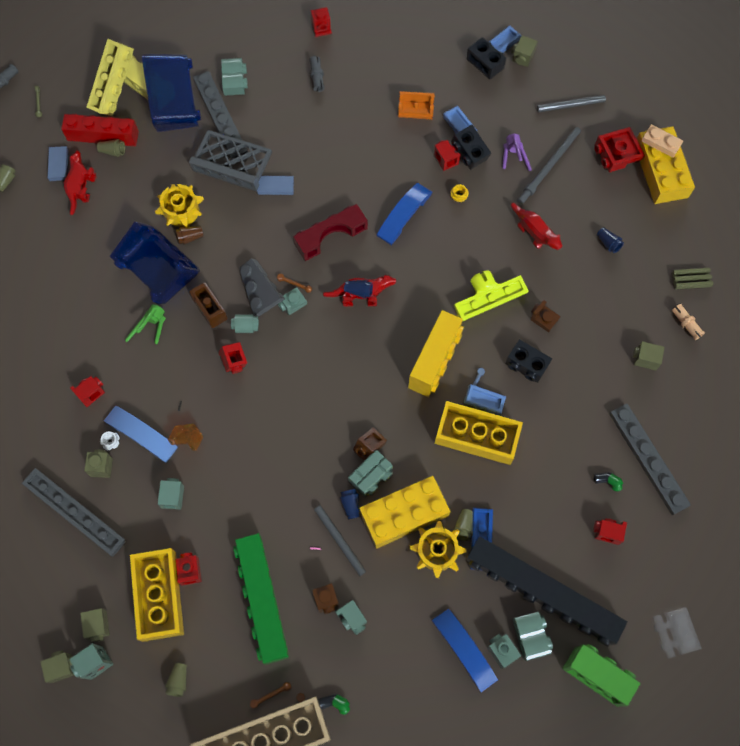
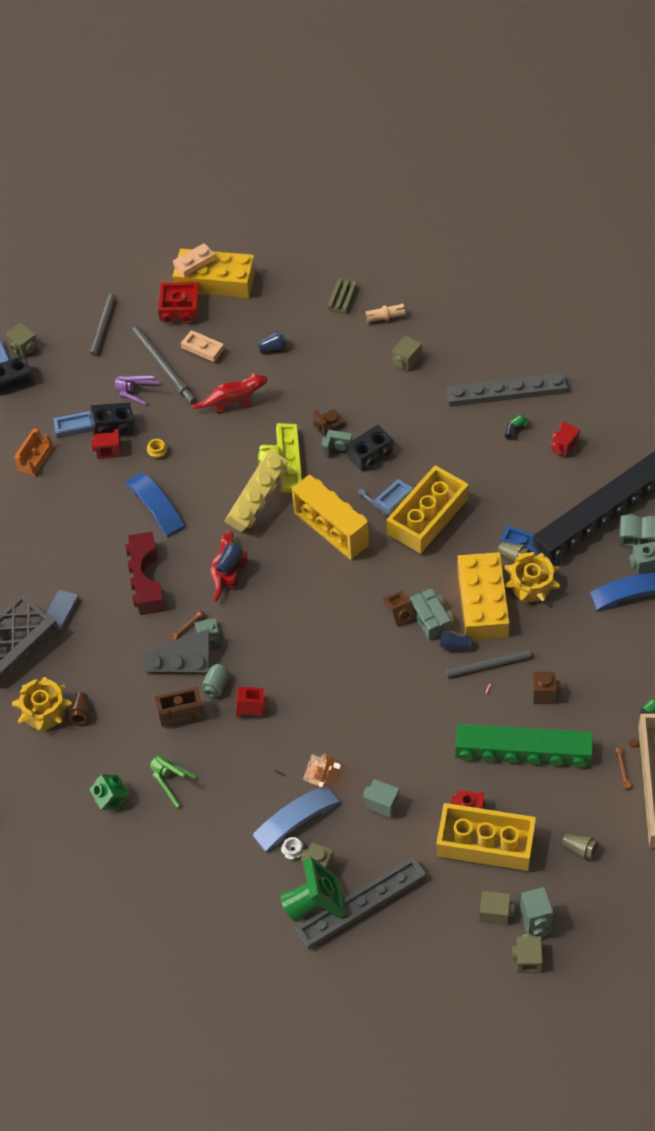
camera: 65 degrees left, 15 degrees down
red brick [70,376,105,407] -> none
clear blue windscreen [110,221,200,305] -> none
sand green brick [336,600,367,635] -> none
none -> green brick [89,774,130,810]
none -> light nougat plate [181,330,224,362]
none -> light yellow brick [224,449,287,532]
none -> green plant [281,857,346,922]
none -> sand green bracket [321,430,352,457]

